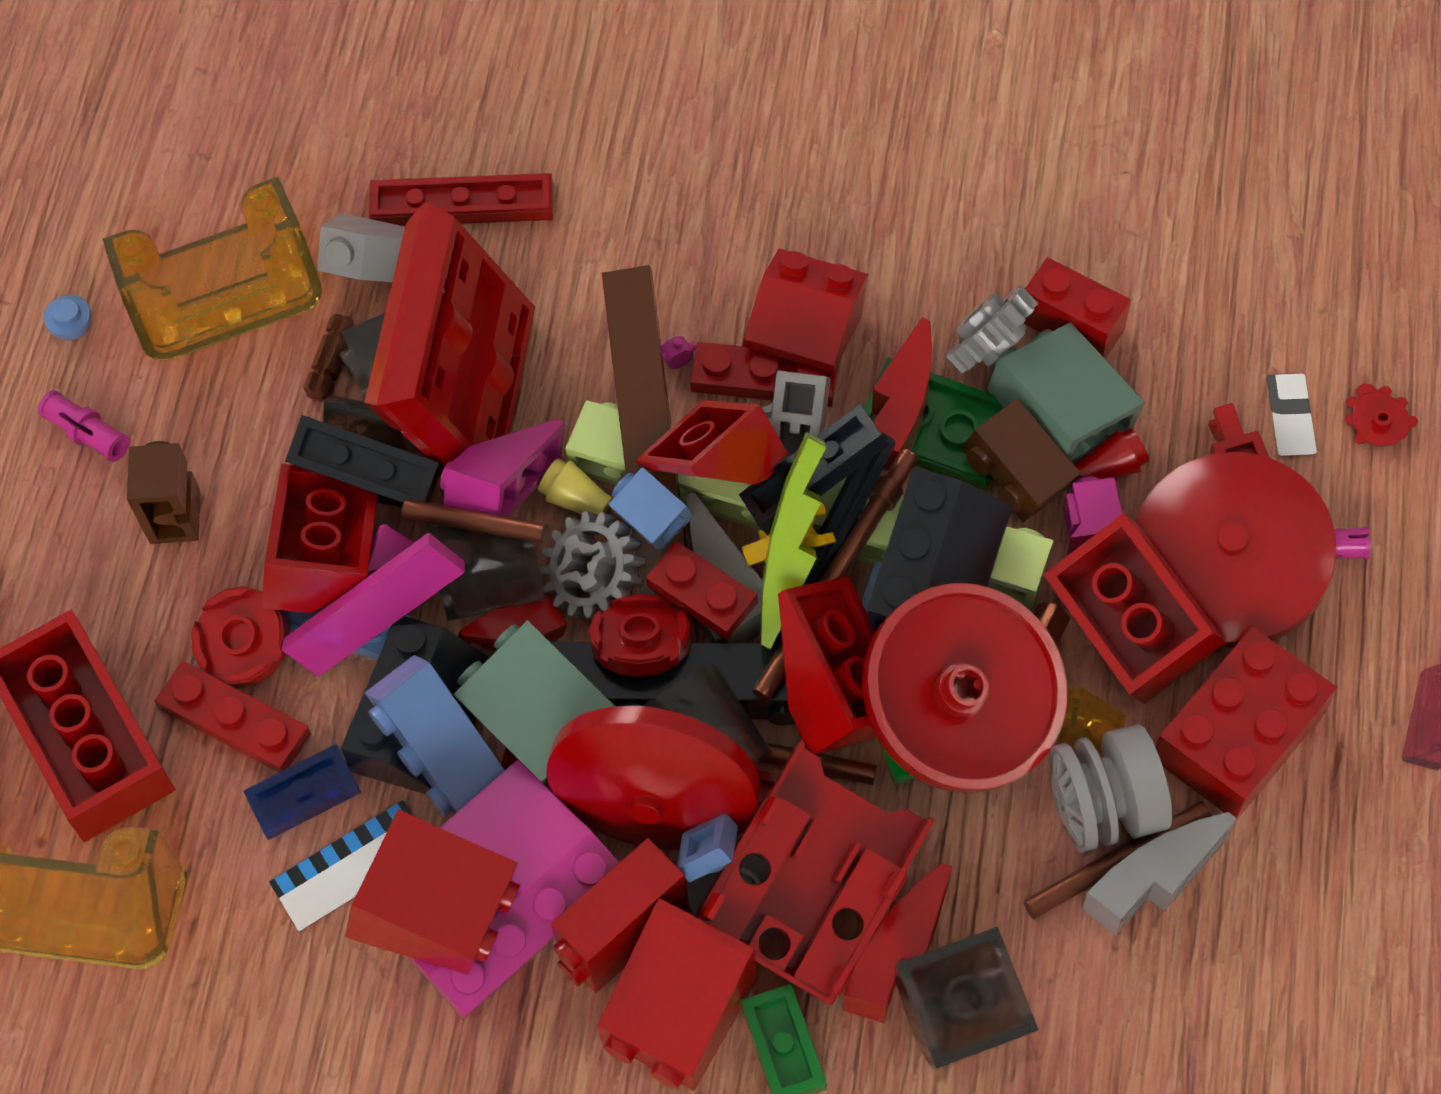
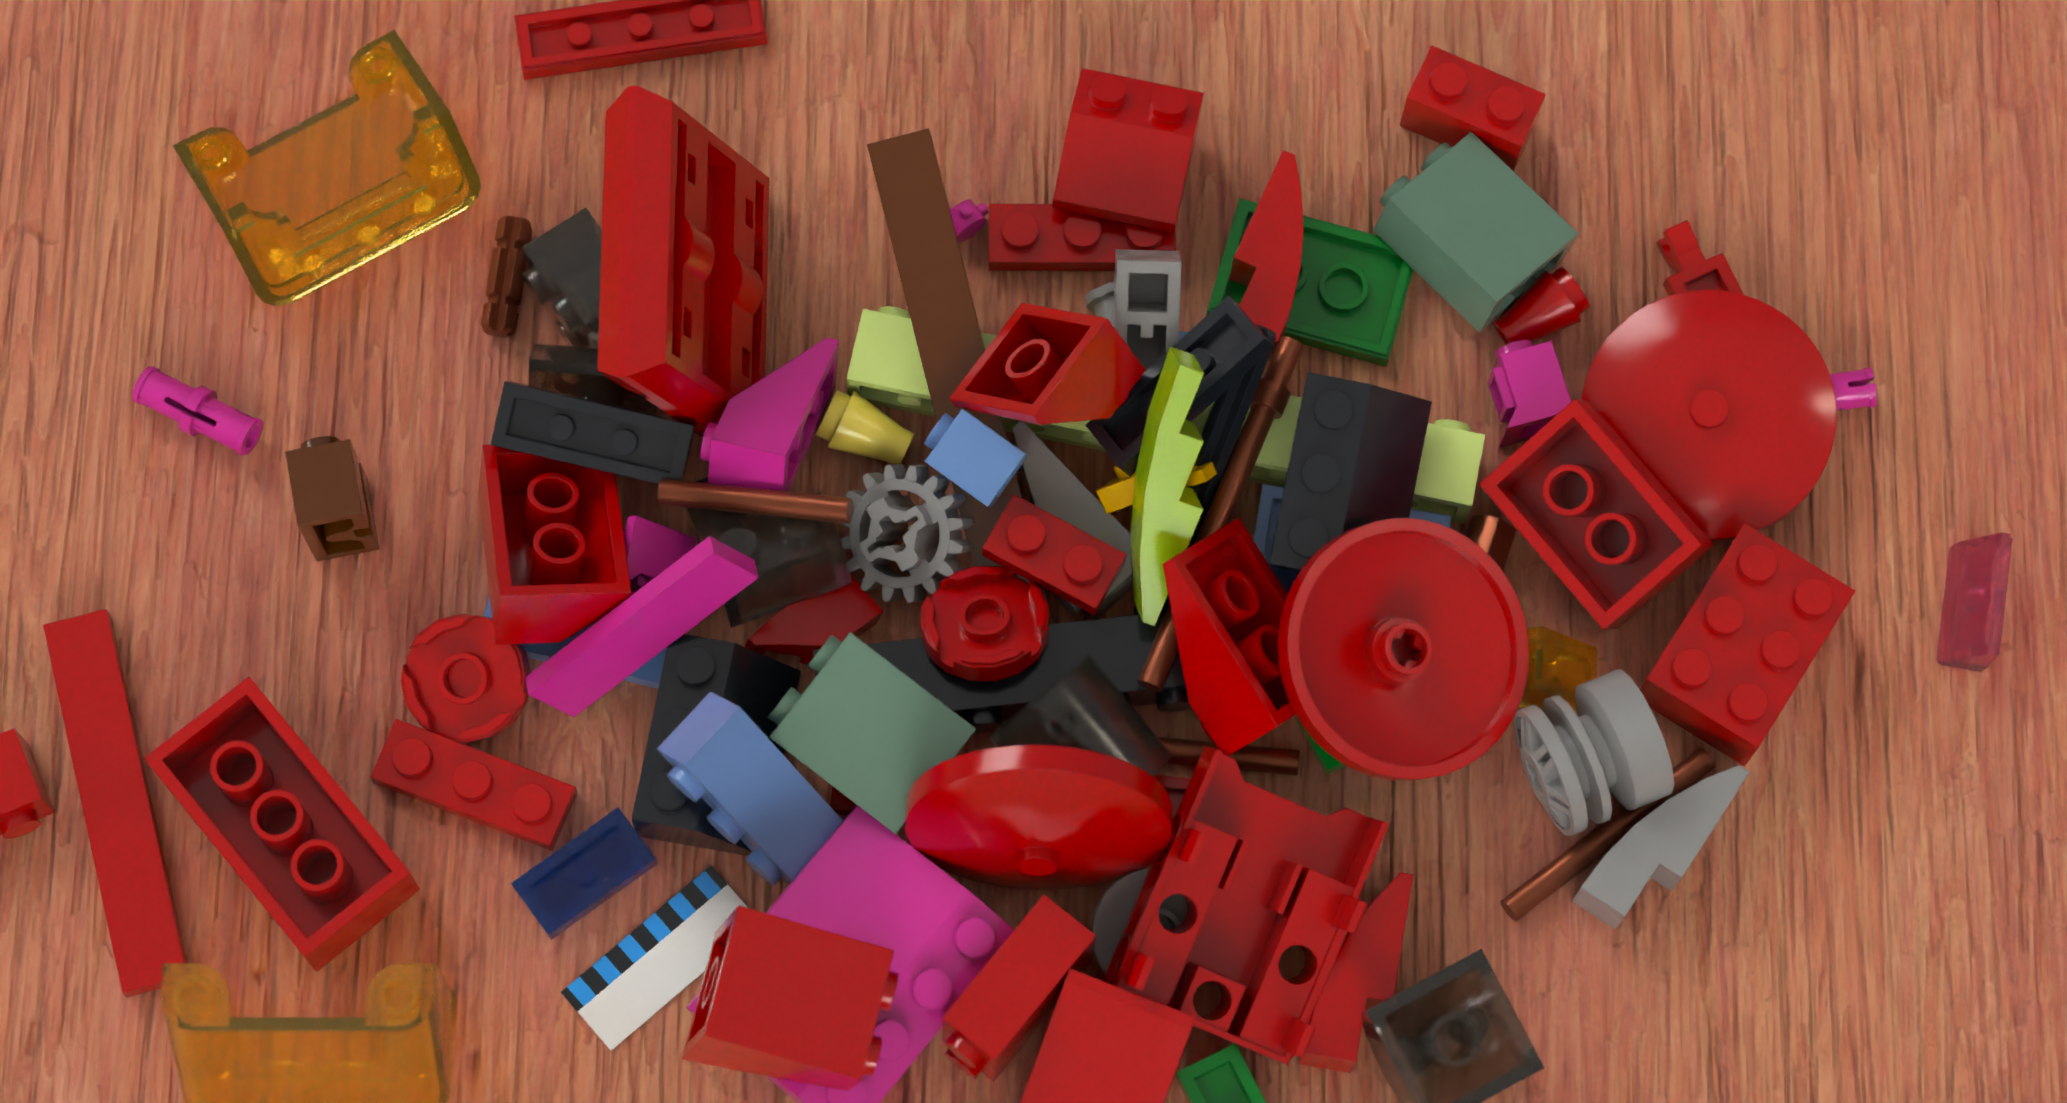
camera: 15 degrees left, 10 degrees up
medium blue plate [44,295,92,341] -> none
light grey slope [317,213,405,282] -> none
medium blue plate [677,813,738,883] -> none
light grey gear [945,285,1038,374] -> none
reddish brown brick [961,398,1081,523] -> none
white sticker [1267,374,1317,456] -> none
red piece [1344,384,1418,447] -> none

